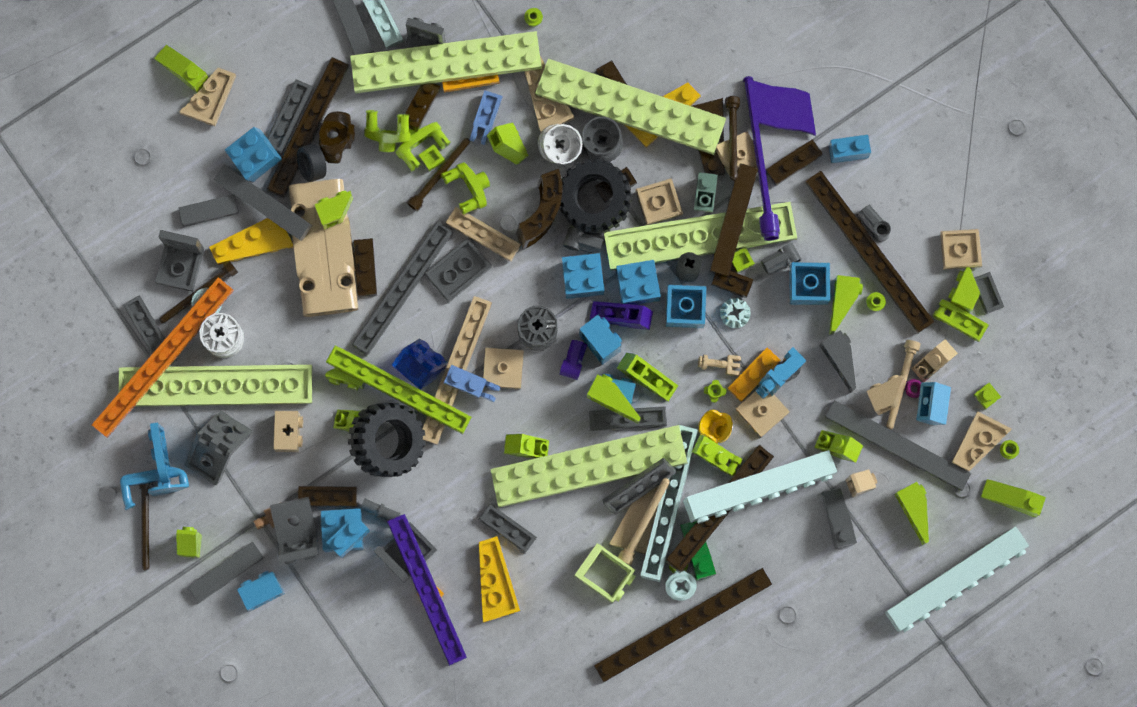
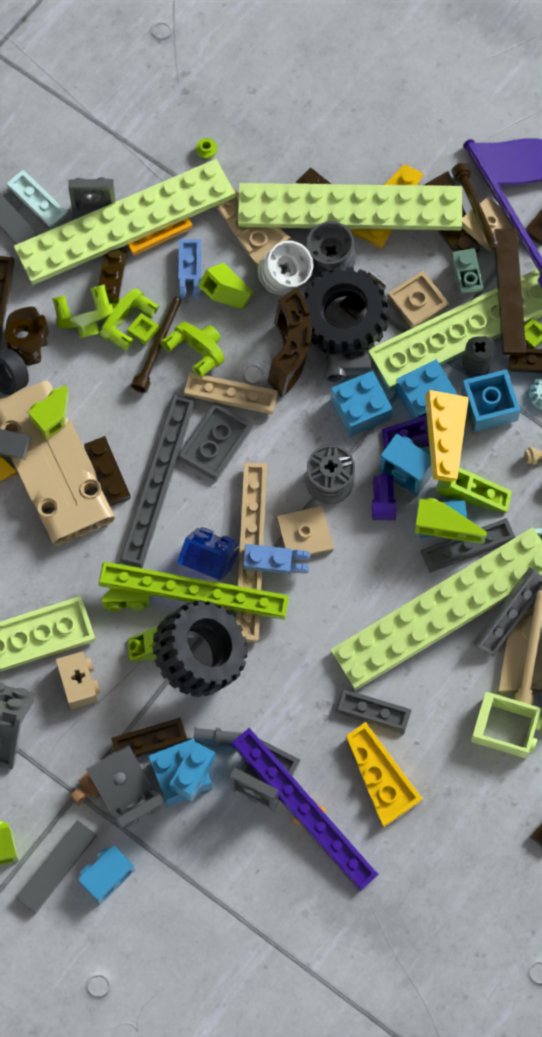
camera: 15 degrees left, 10 degrees down
lime slope [504,434,549,459] -> none
none -> yellow wing [425,390,469,482]

